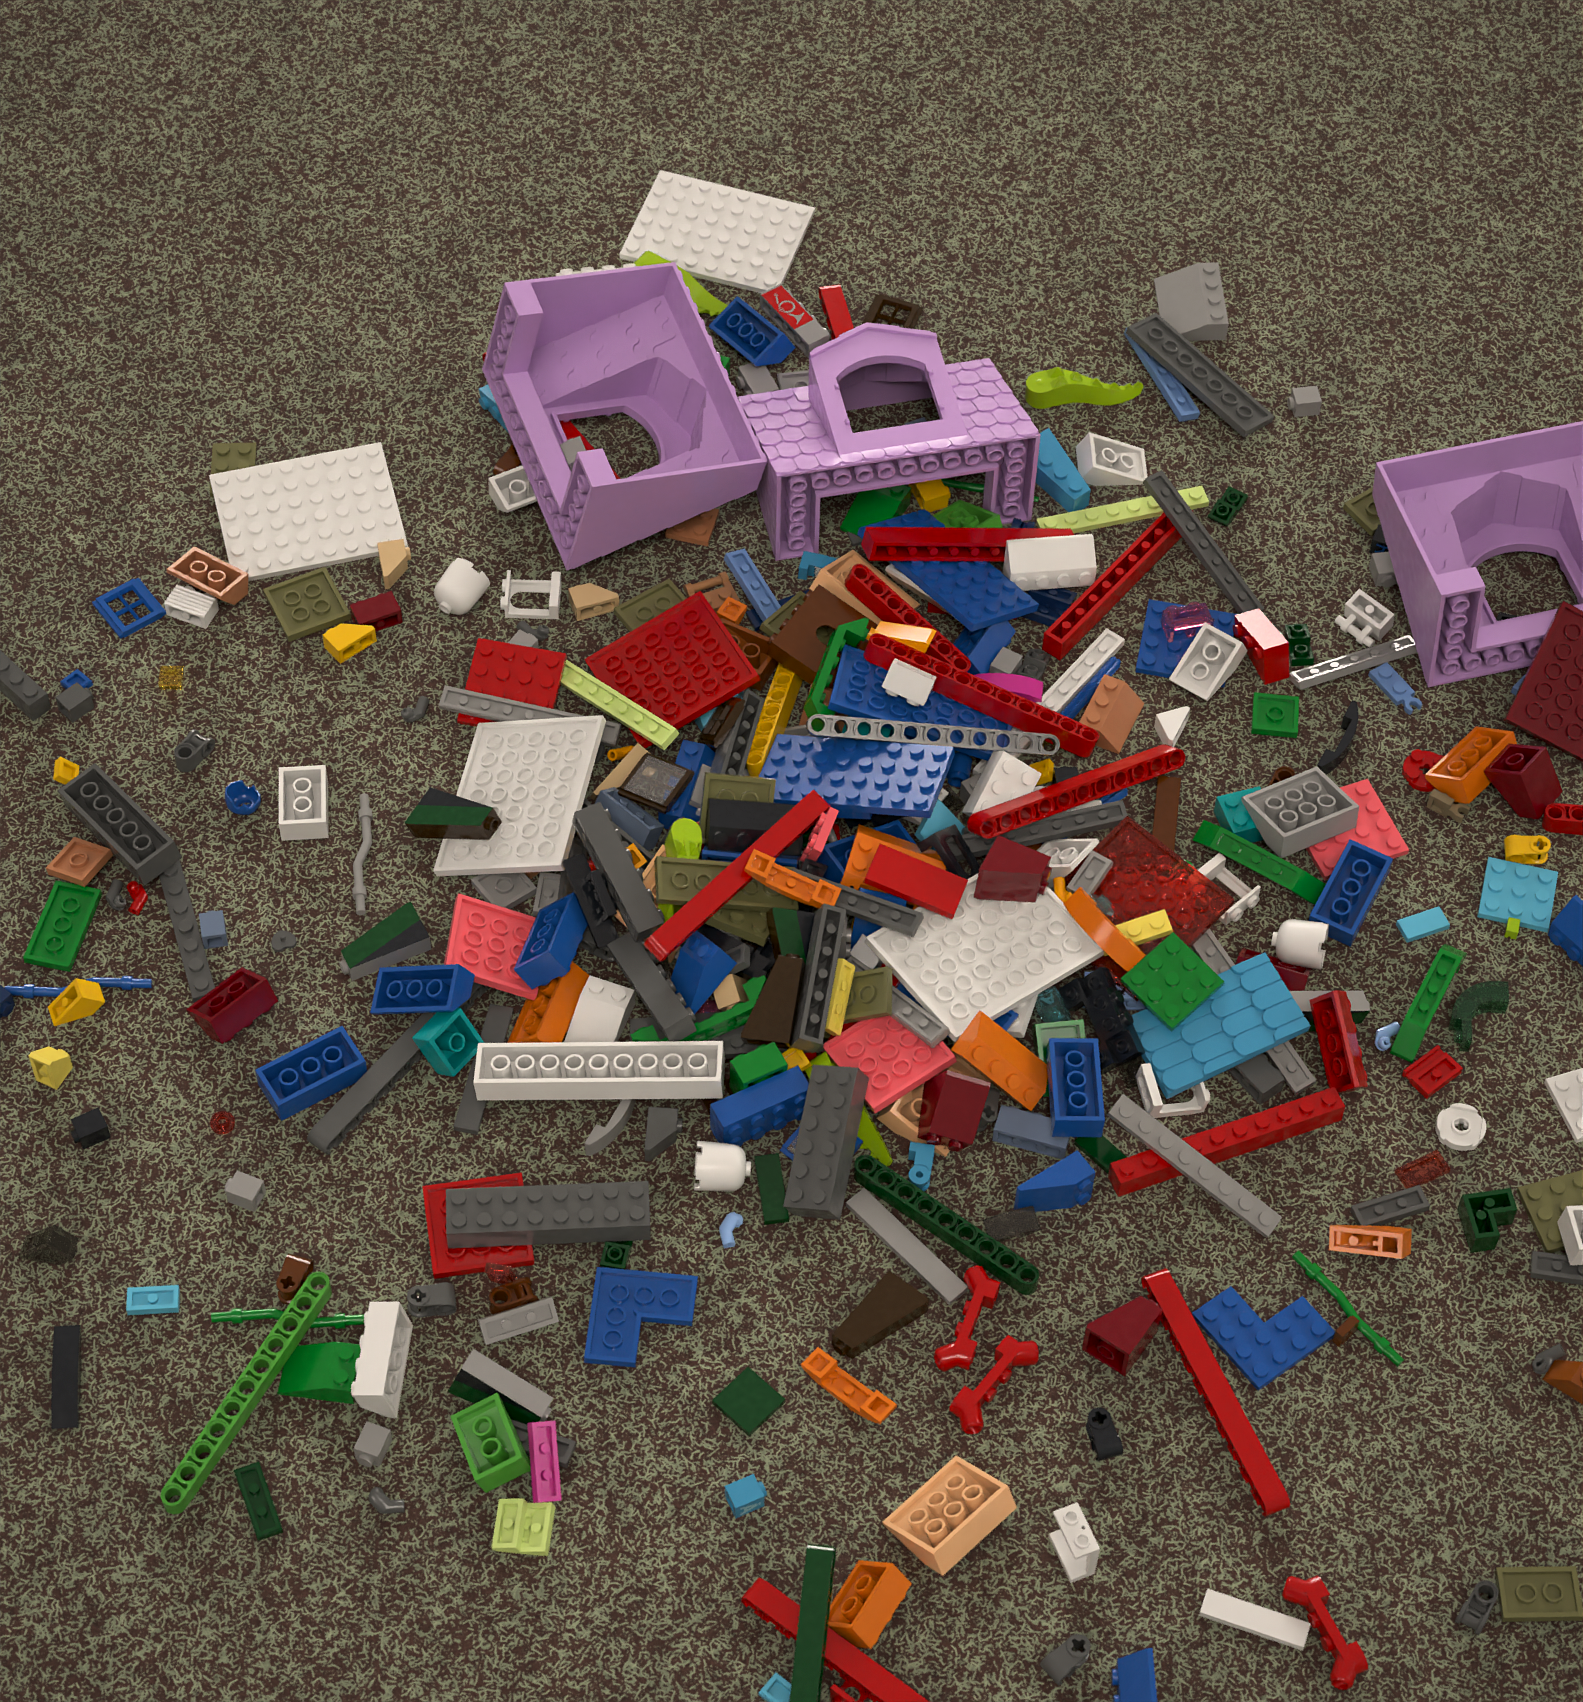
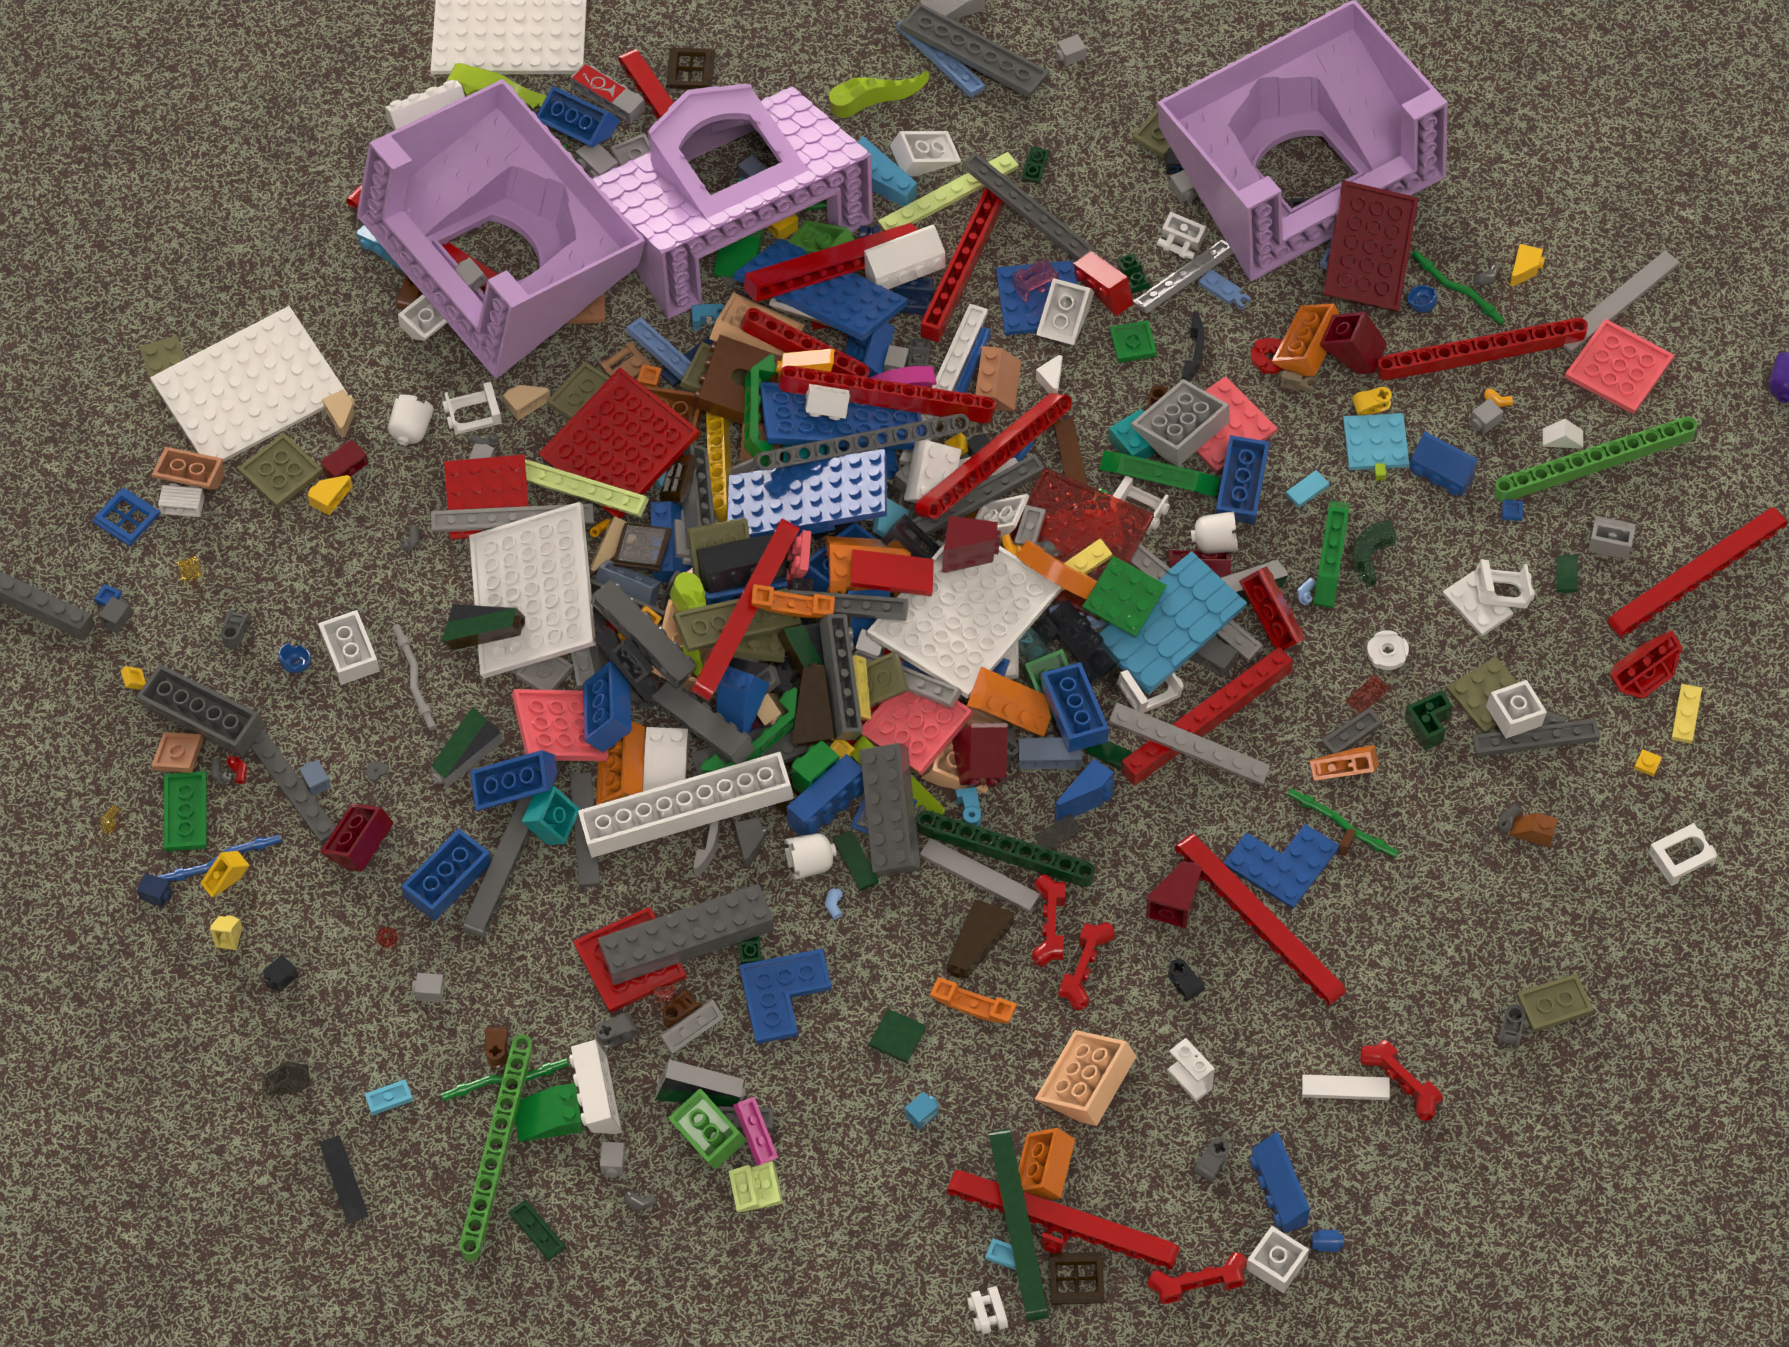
camera: 15 degrees left, 5 degrees up
red plate [1402,1045,1463,1099] -> none

